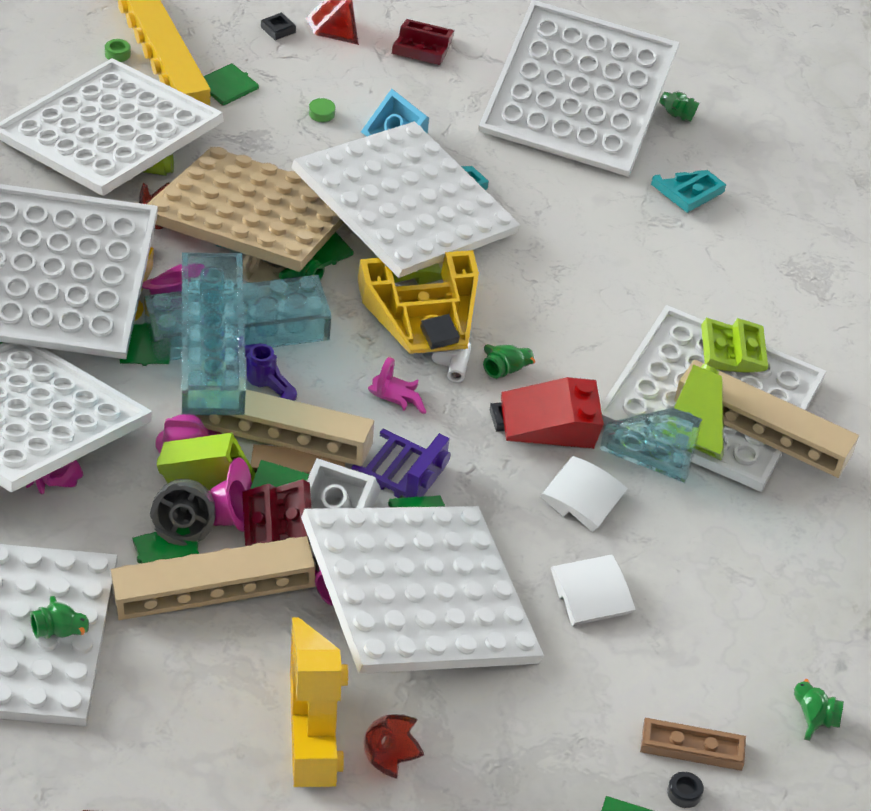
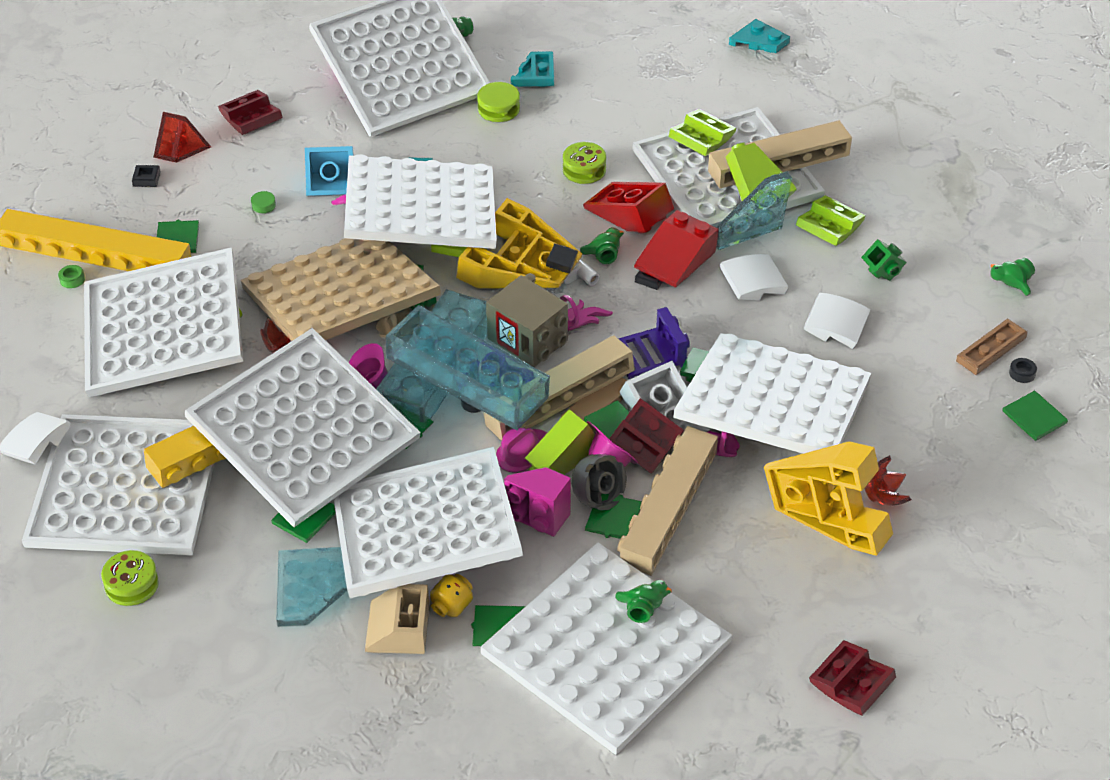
camera: 45 degrees left, 0 degrees up
none -> lime head [477,82,520,122]
none -> dark tan container [486,273,568,368]
none -> dark pink slope [504,467,571,537]
none -> lime head [563,142,606,184]
none -> red slope [583,182,674,234]
none -> lime slope [796,195,866,246]
none -> green brick [861,239,907,281]

